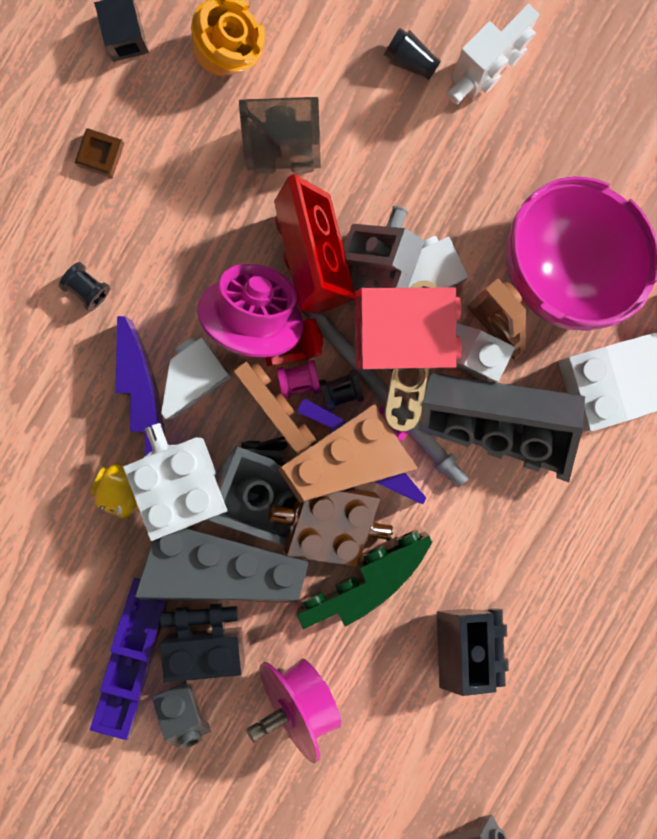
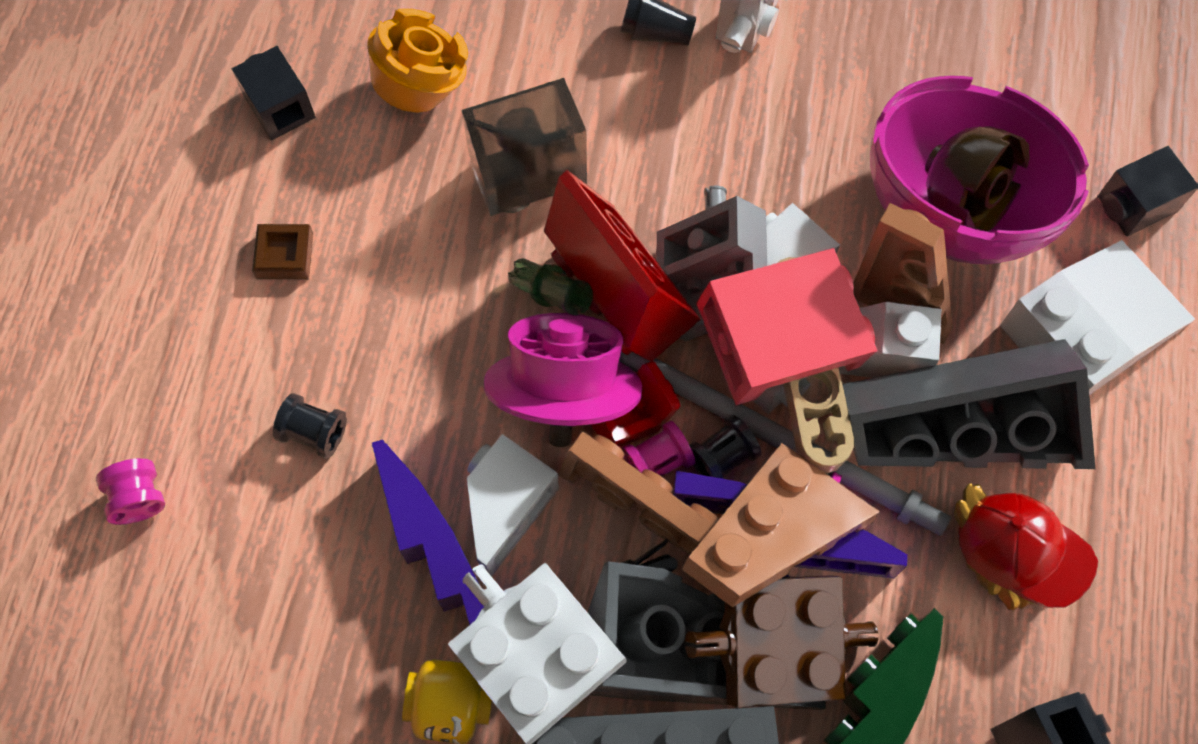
camera: 15 degrees left, 20 degrees down
none -> axle [508,258,593,316]
none -> dark brown cylinder [925,126,1030,232]
none -> red hair [953,483,1098,611]

